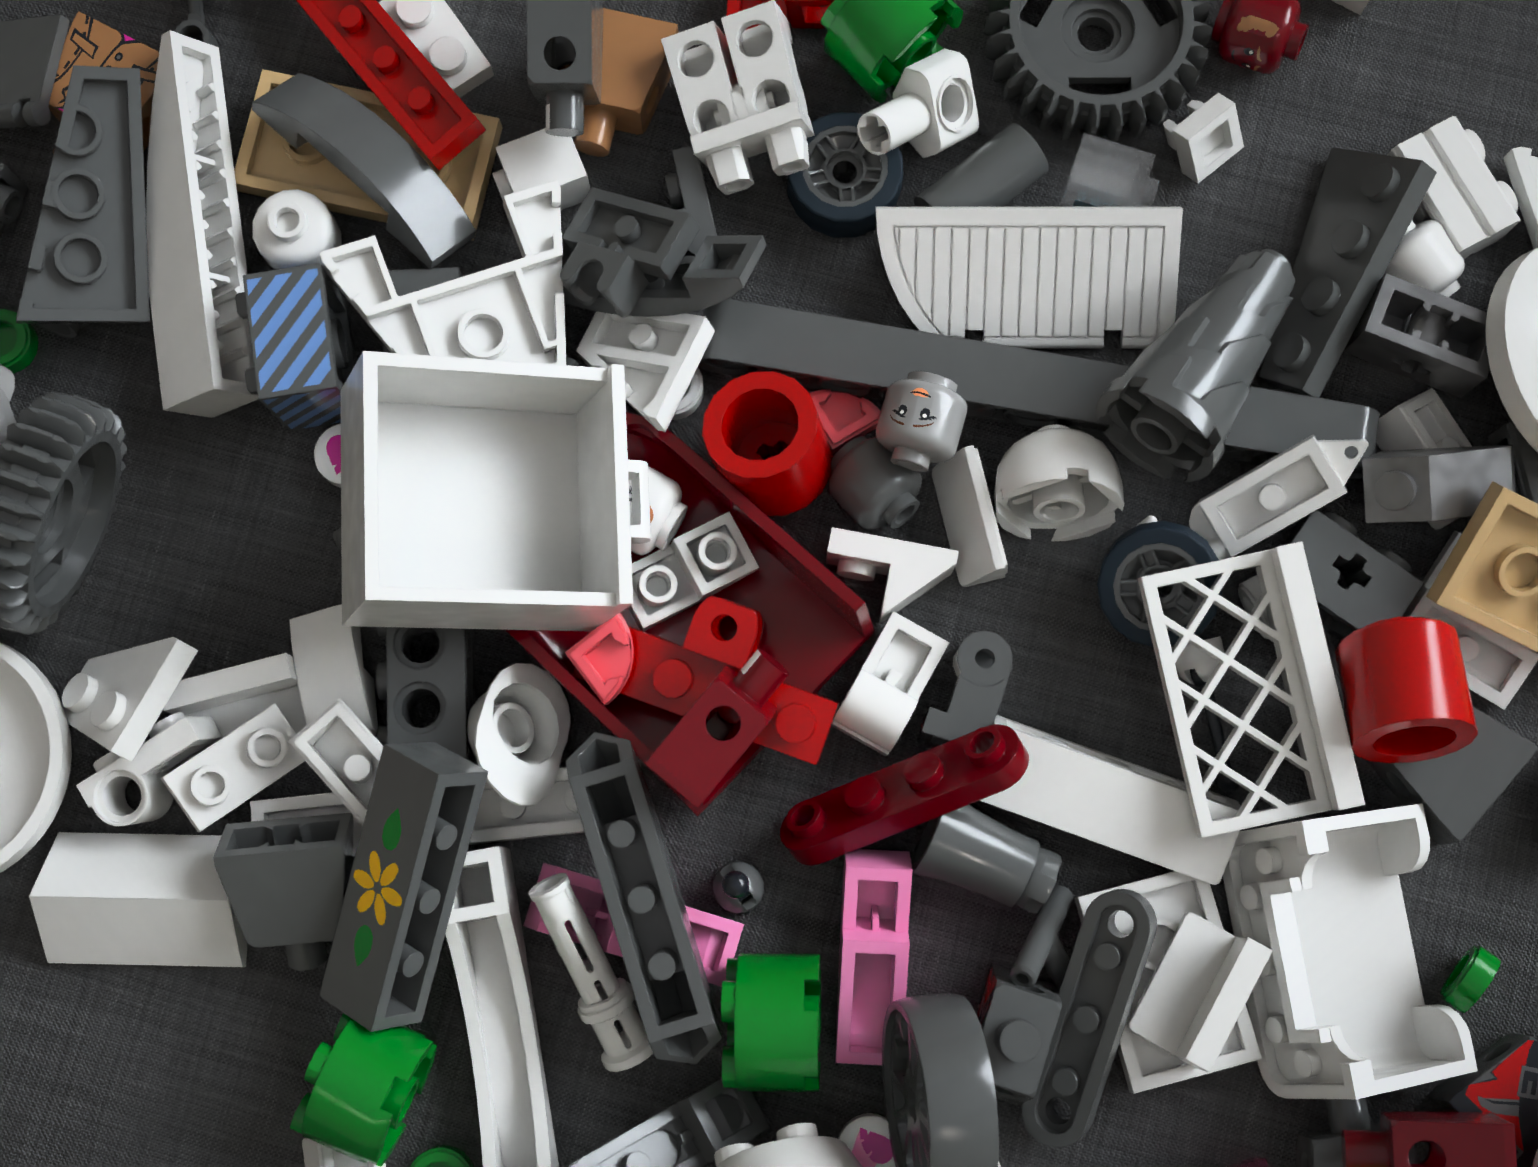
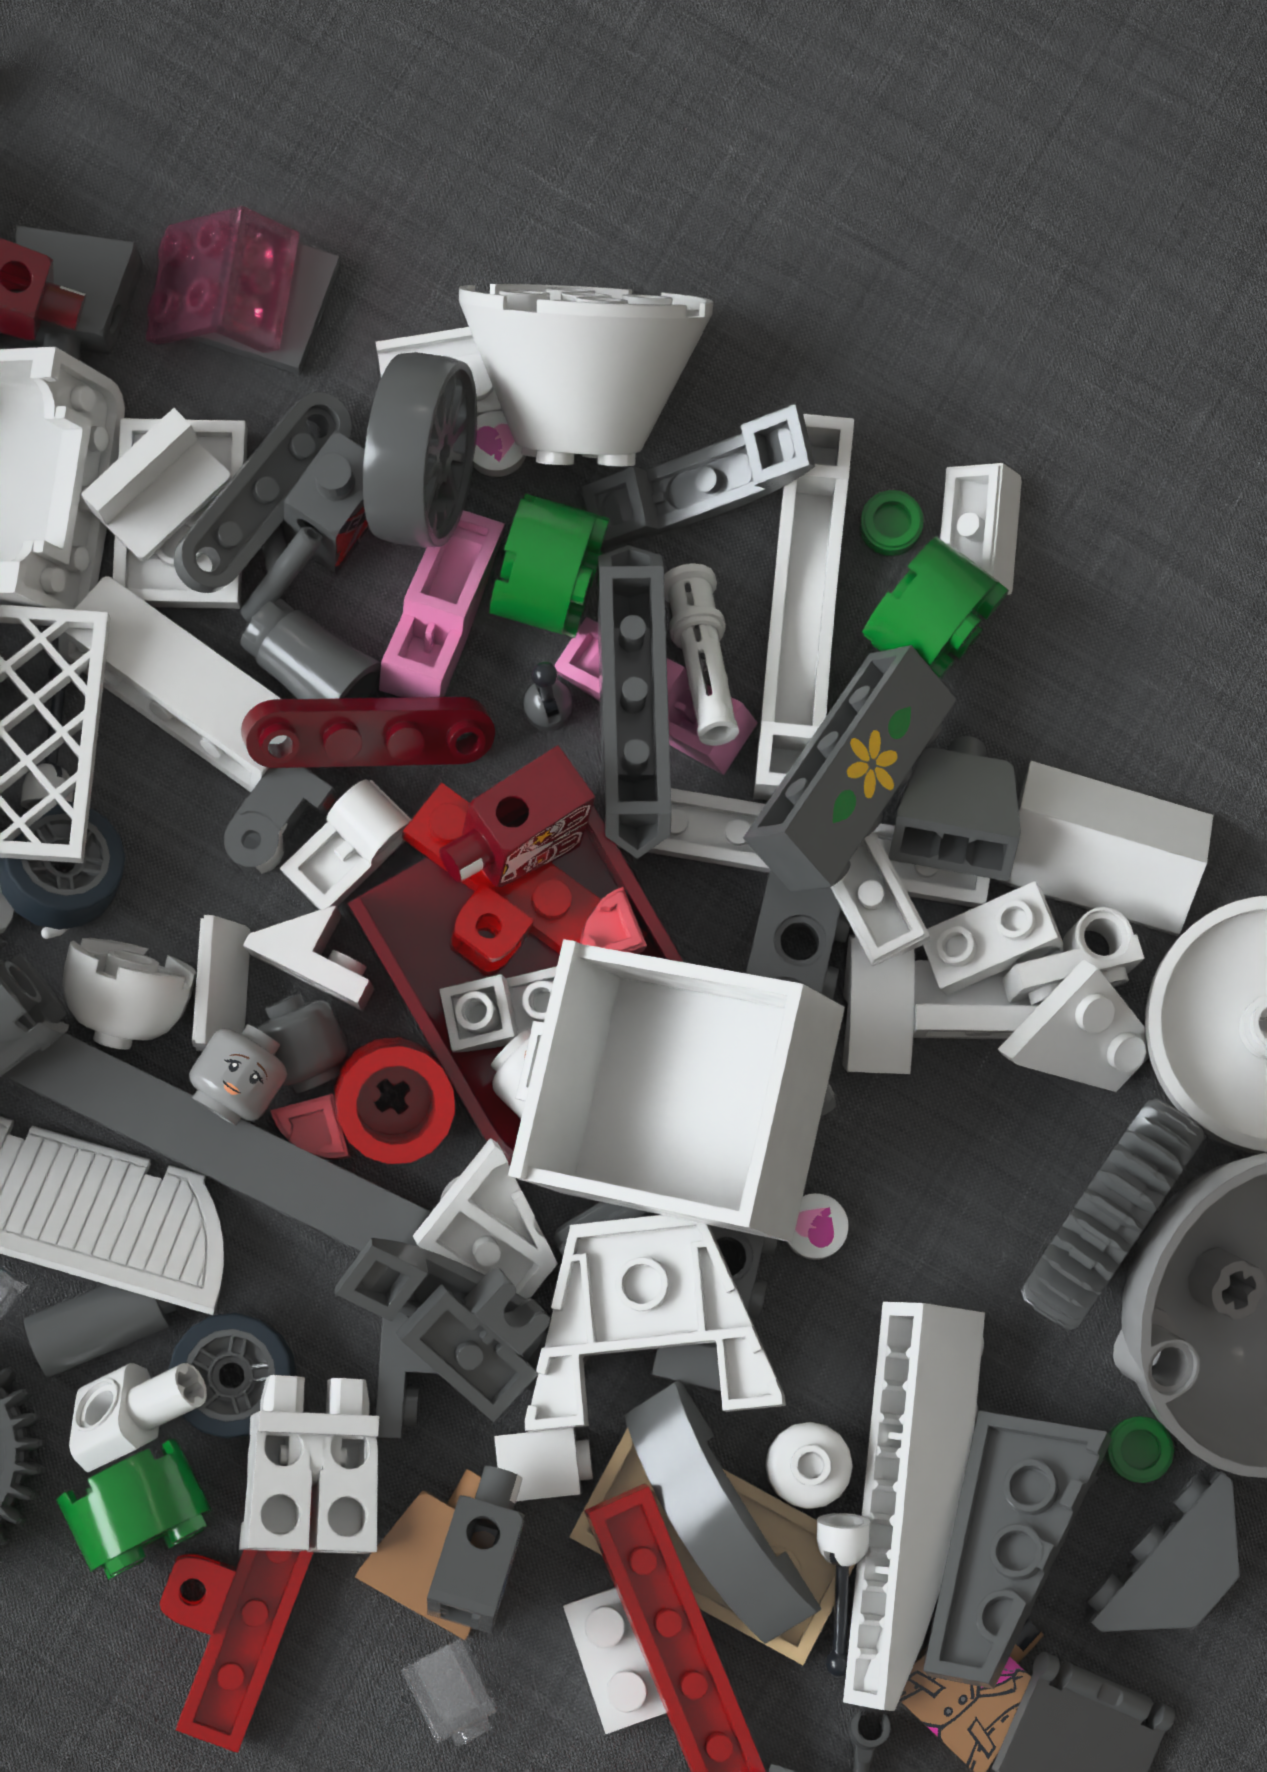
camera: 165 degrees left, 0 degrees up
dark grey container [235,263,356,432] -> none
white piece [467,663,571,806] -> none
none -> hinge [816,1513,870,1677]

